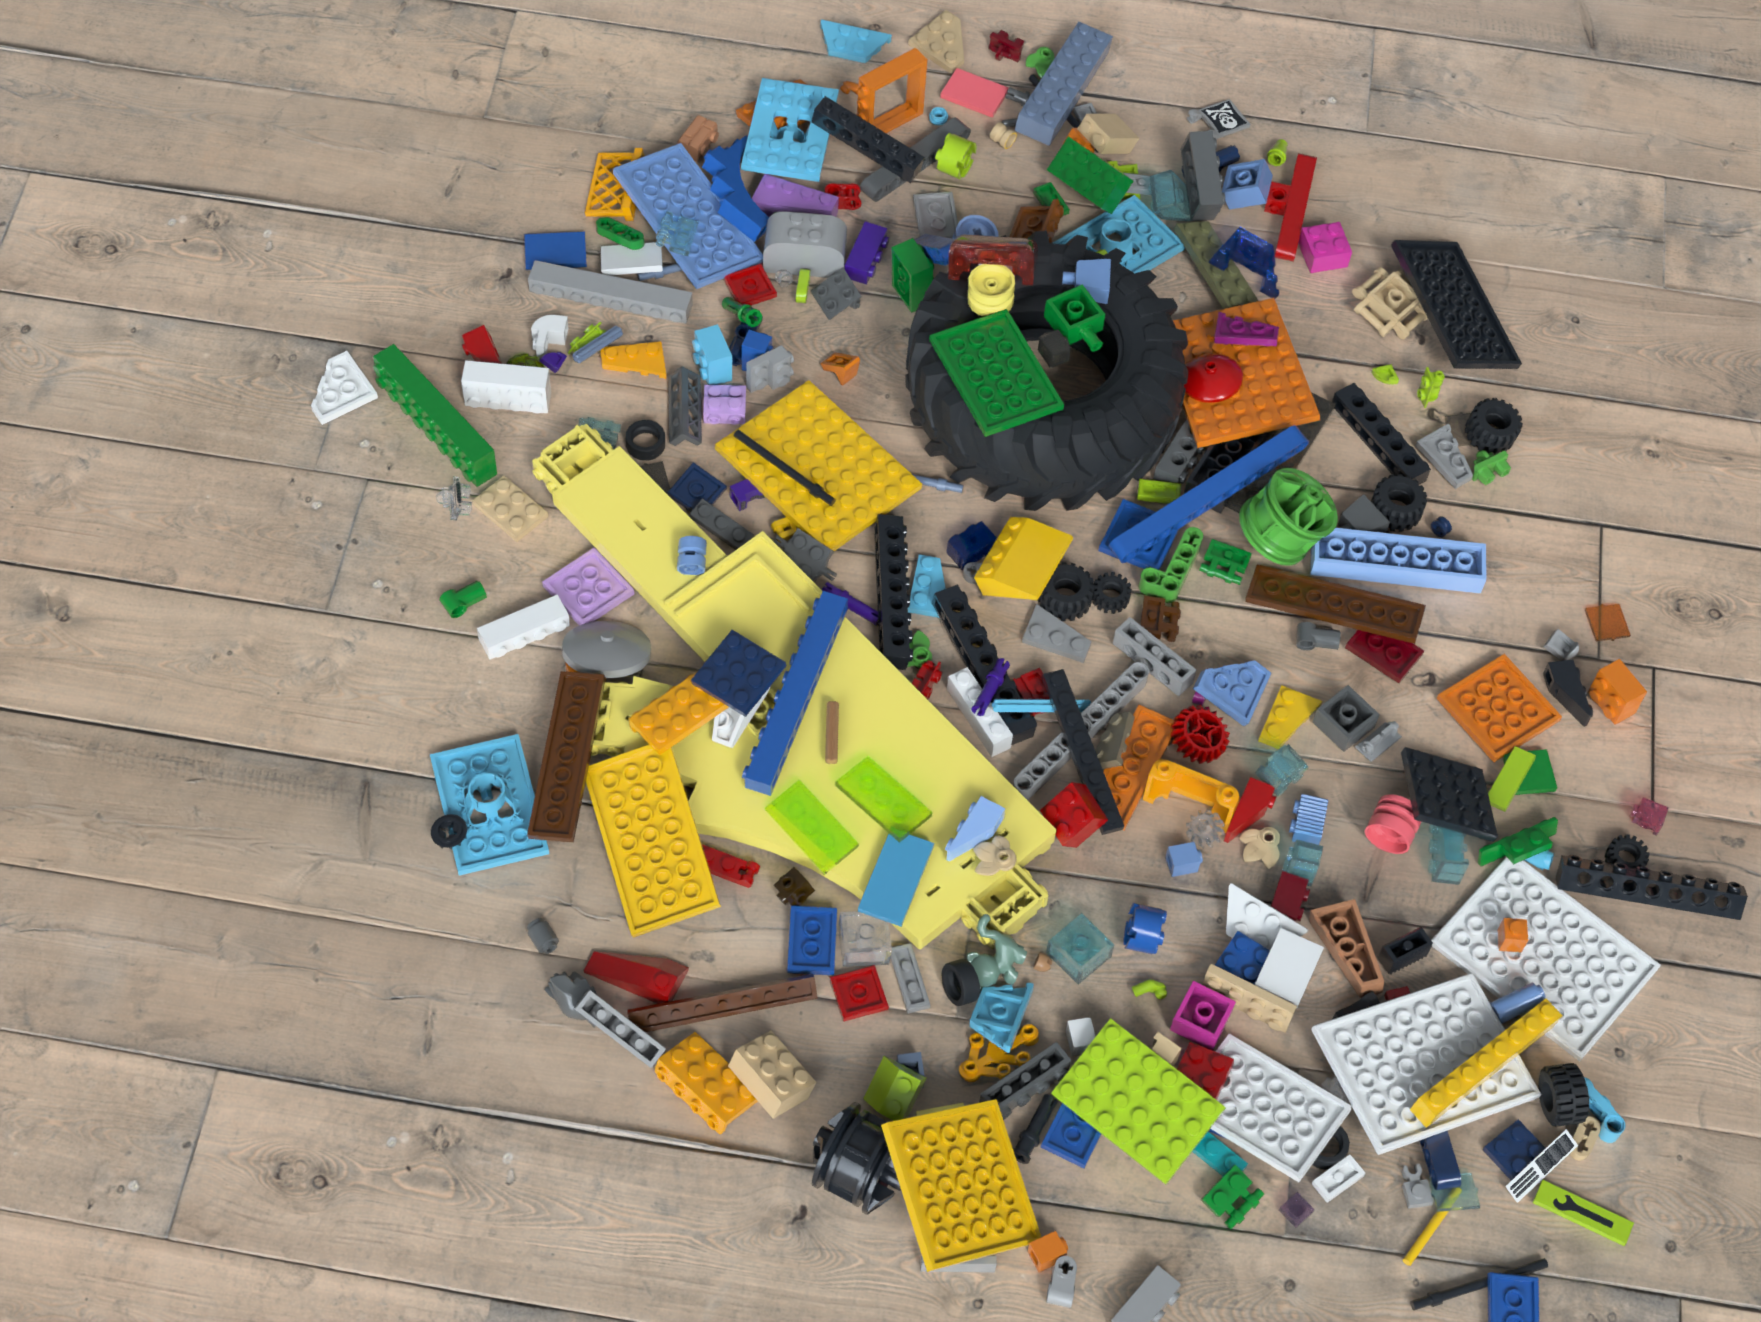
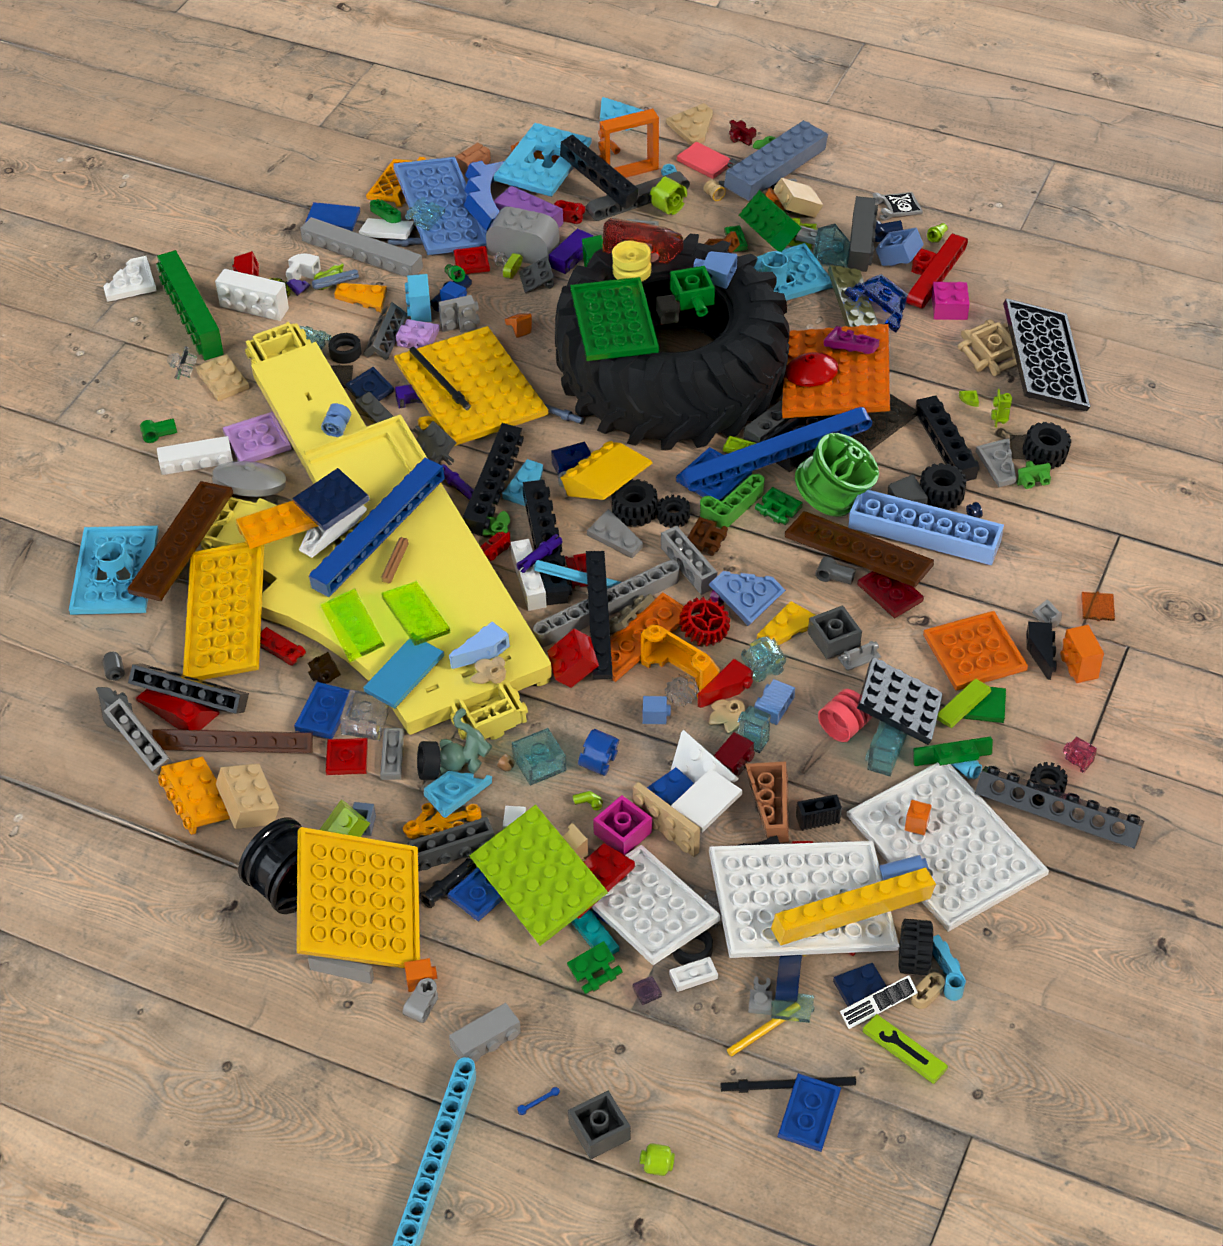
camera: 20 degrees right, 10 degrees down
black gear [431,814,468,850] -> none
none -> black brick [128,663,249,714]

